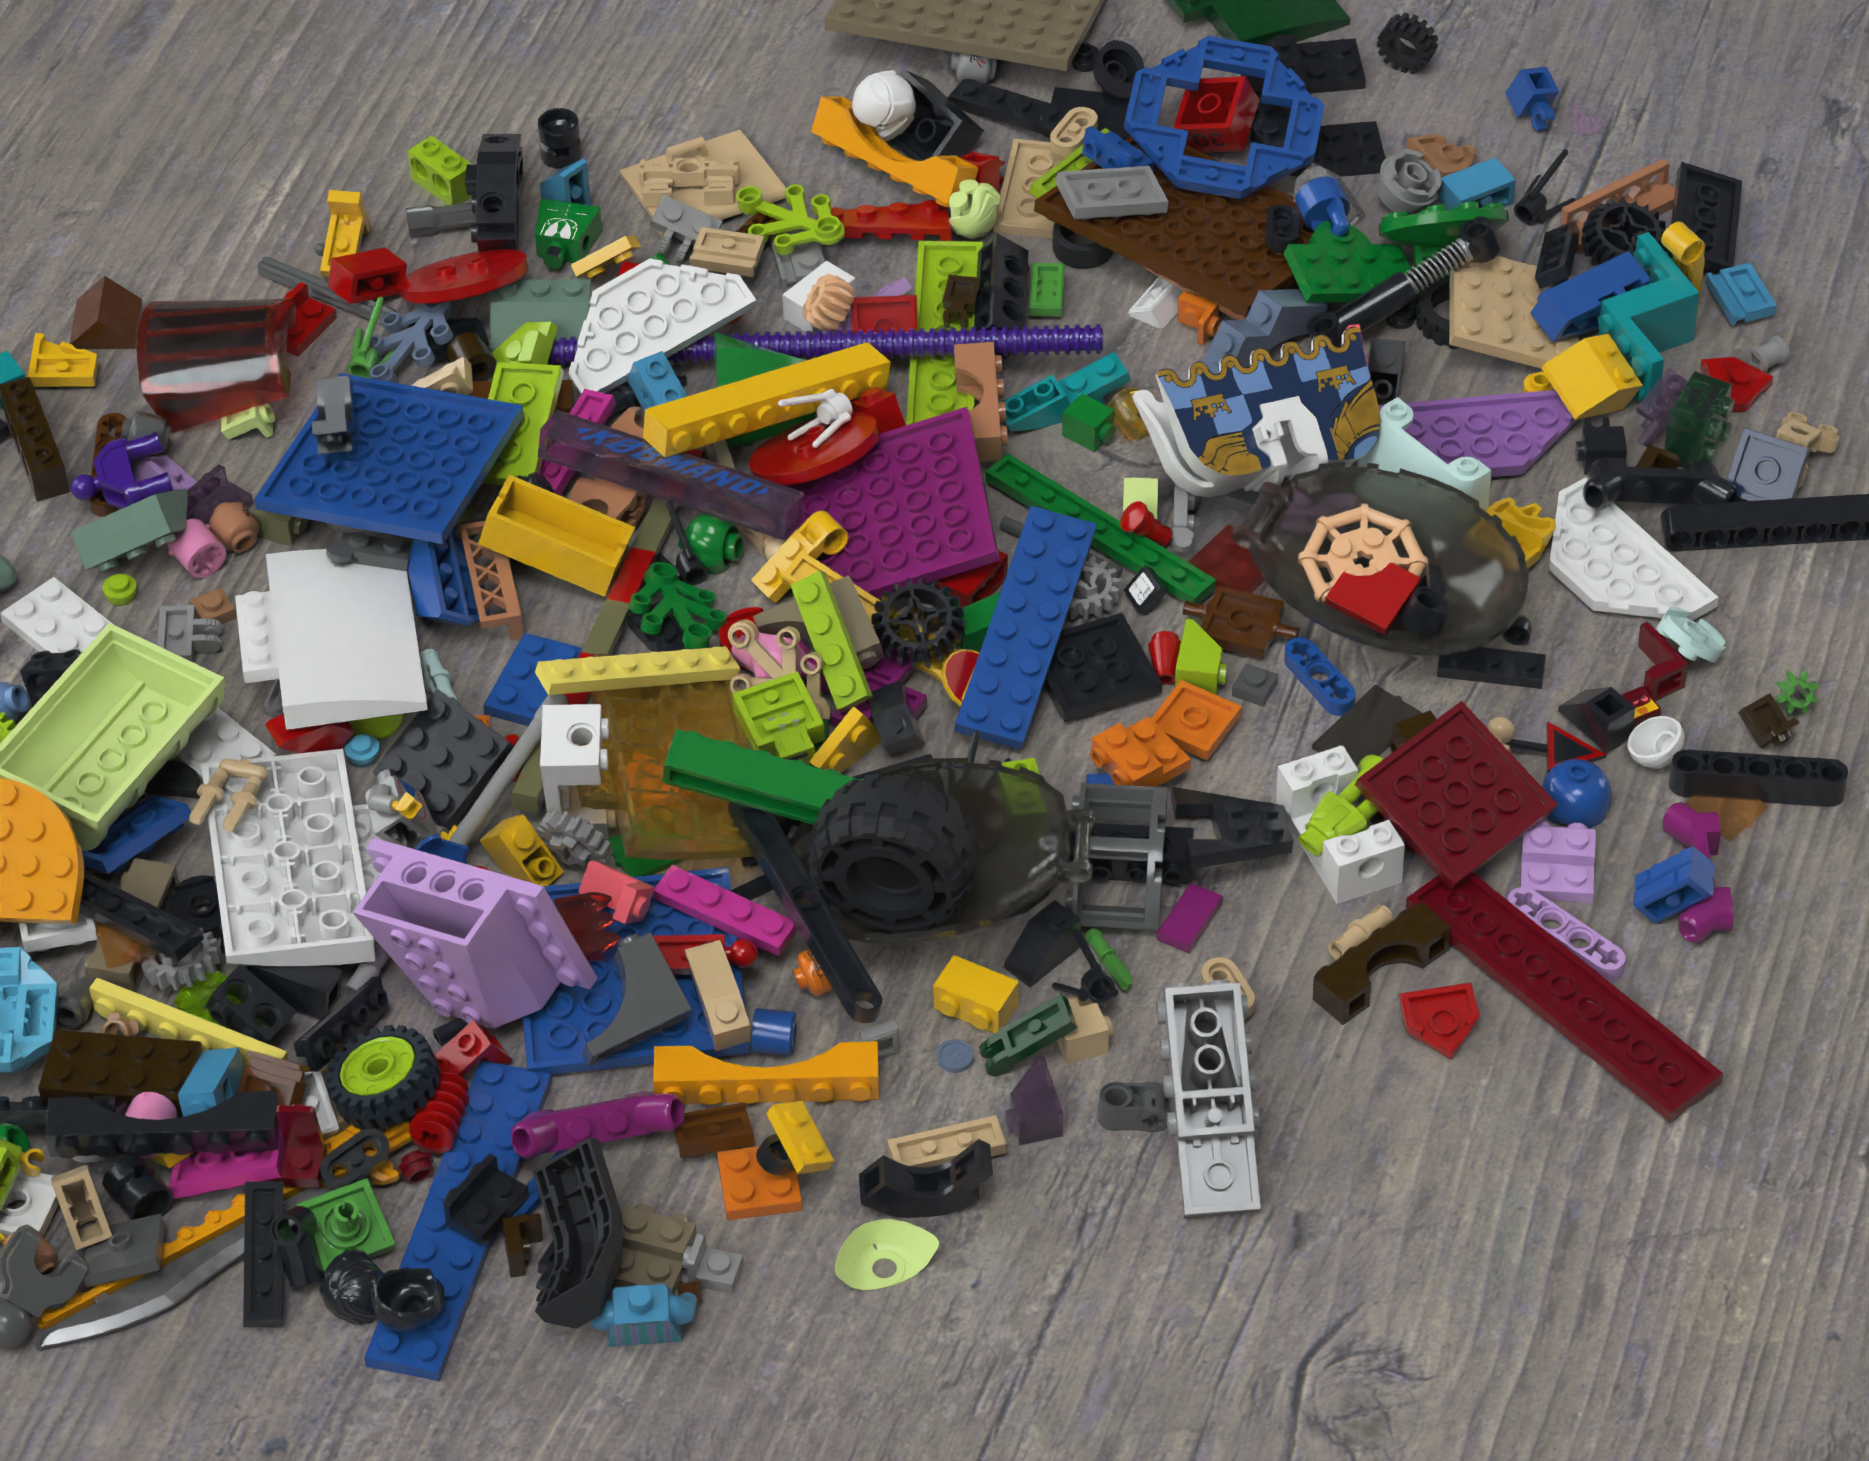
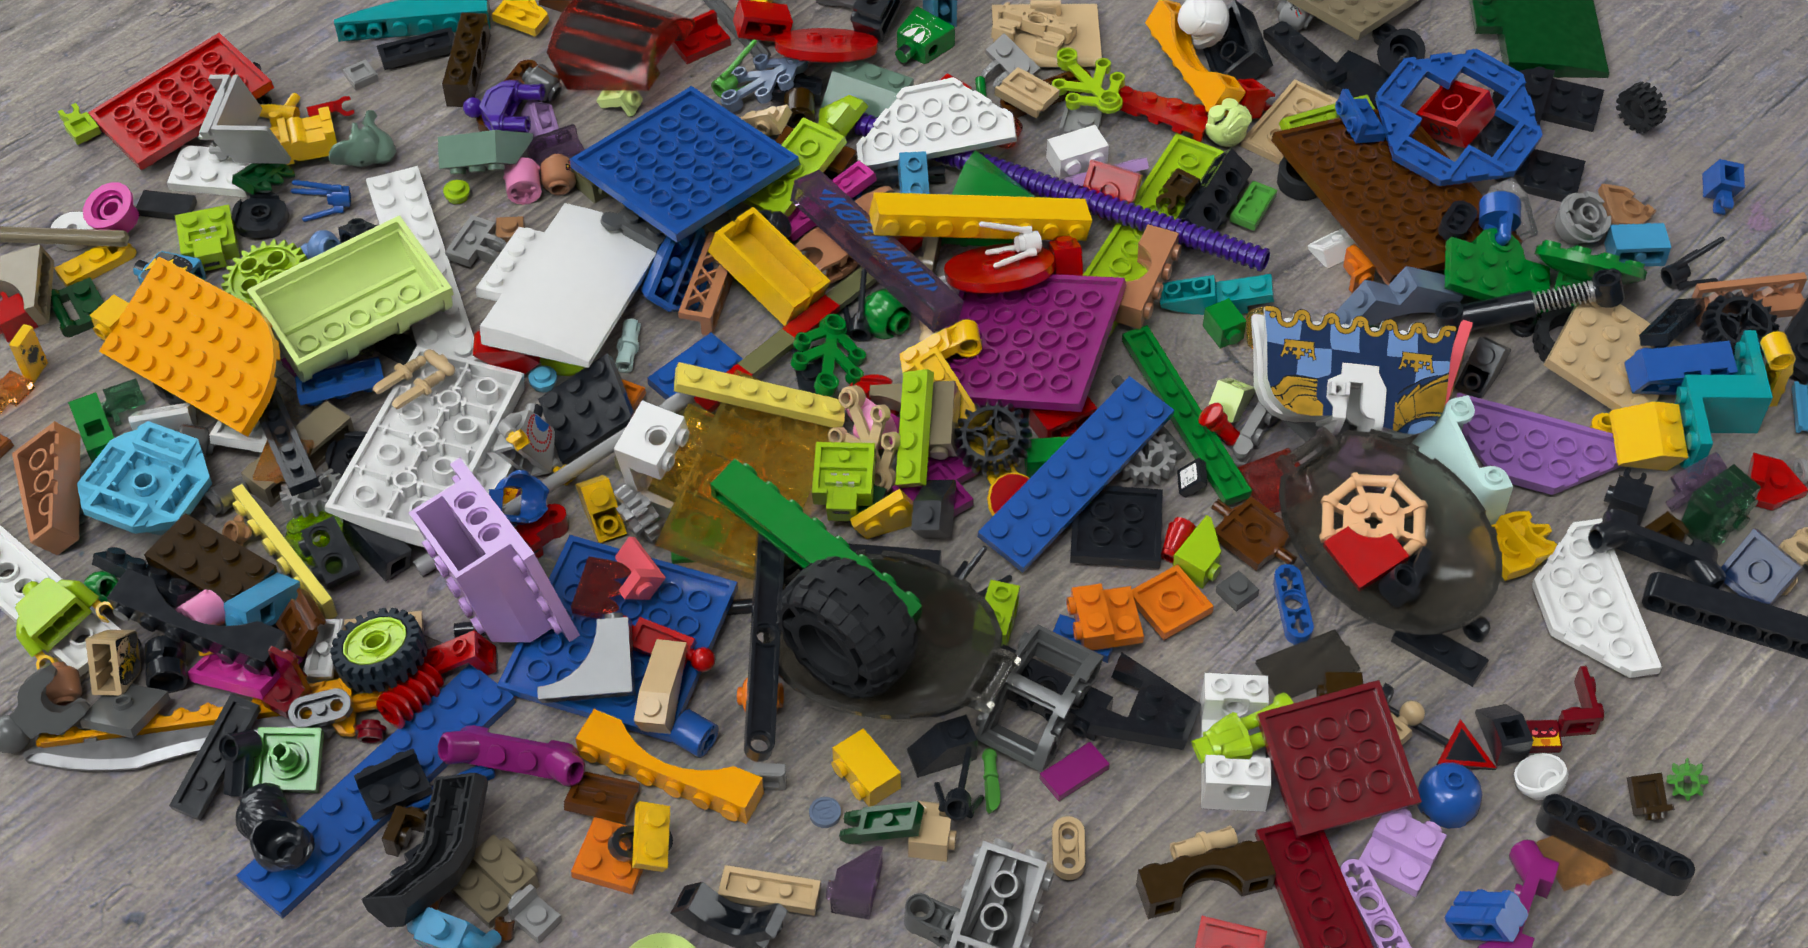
camera: 25 degrees right, 5 degrees up
black bracket [293,977,388,1072] -> none
arch [312,376,356,455] -> none
yellow plate [571,236,641,279] -> none
dark pink plate [653,865,798,956] -> none
light nougat gear [803,273,854,332] -> none
tan plate [1050,107,1098,157] -> none
light grey plate [1056,166,1169,220] -> none
light aqua plate [1656,607,1726,663] -> none

